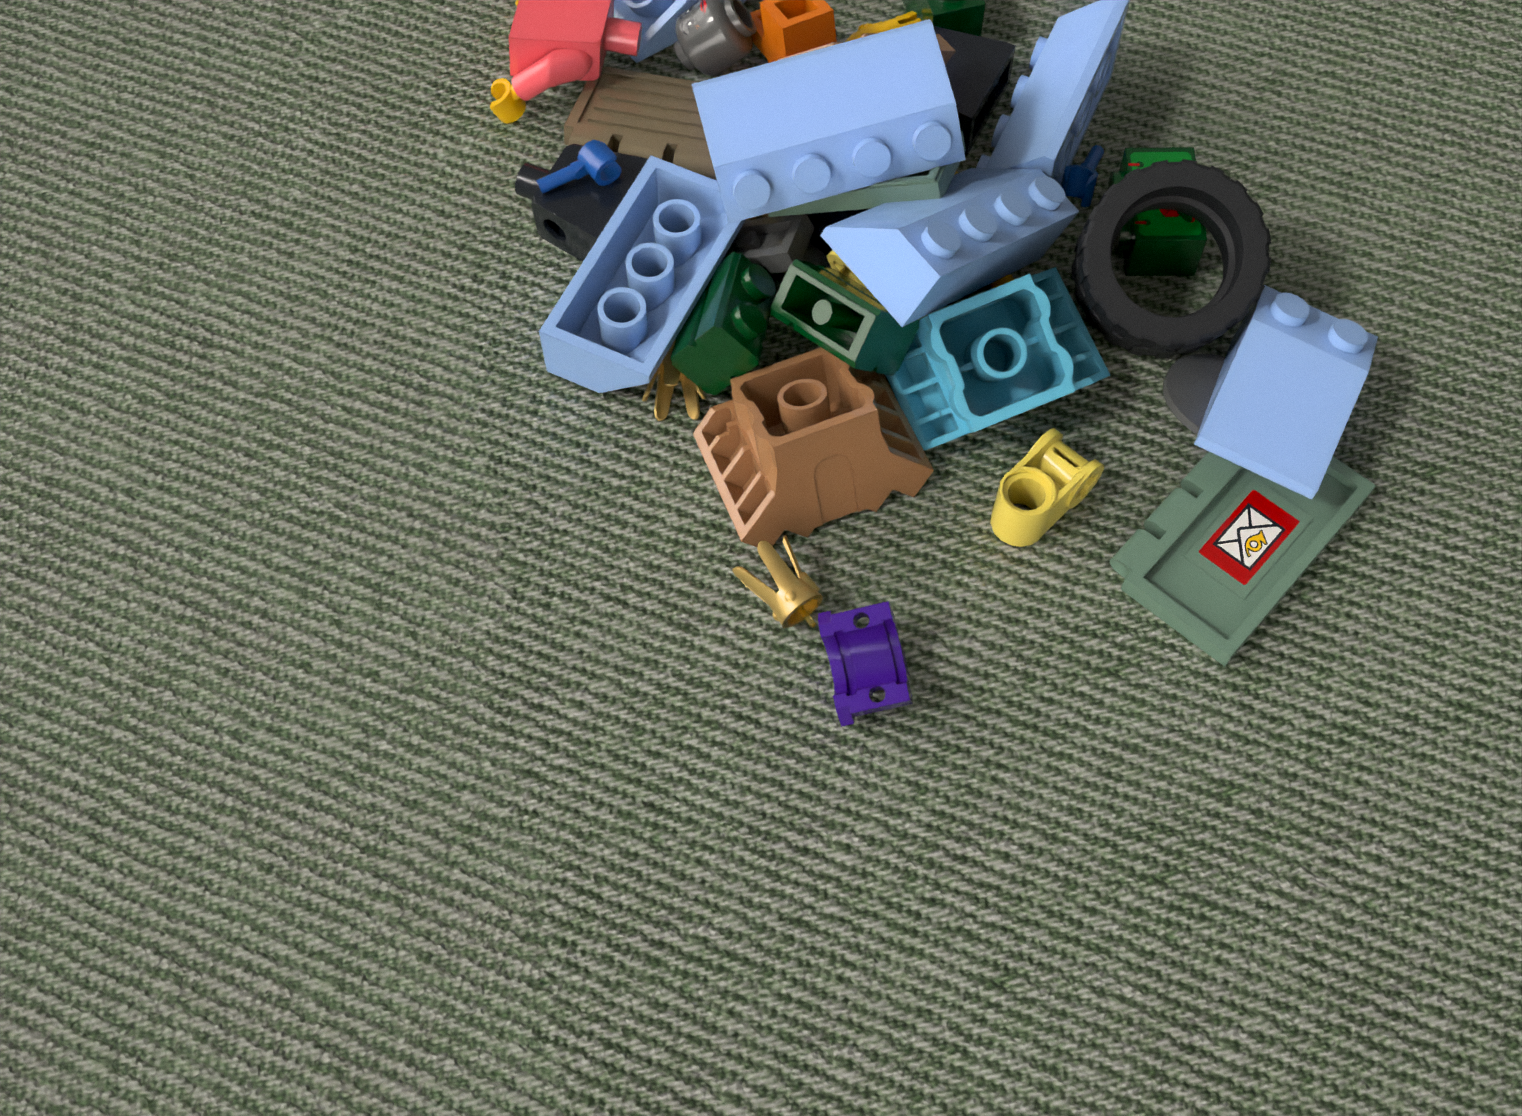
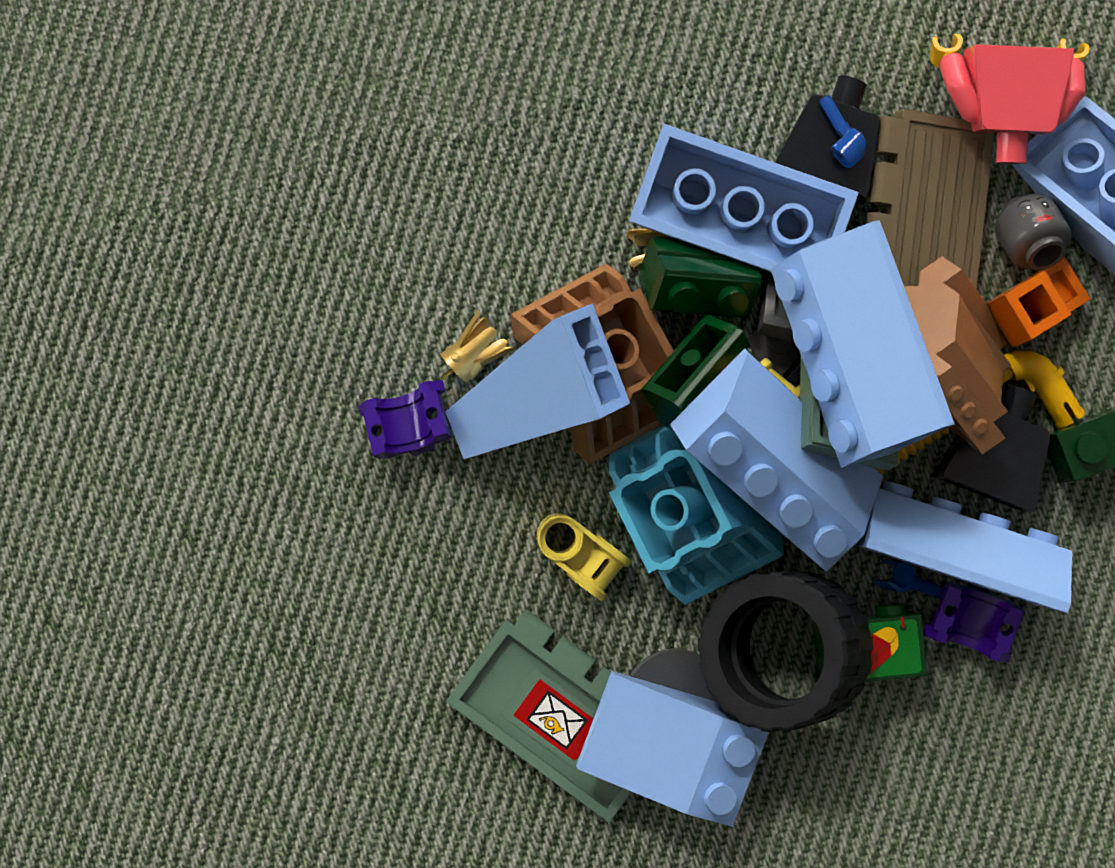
camera: 80 degrees right, 25 degrees up
none -> light blue slope [445,303,630,459]
none -> dark purple piece [923,582,1025,662]

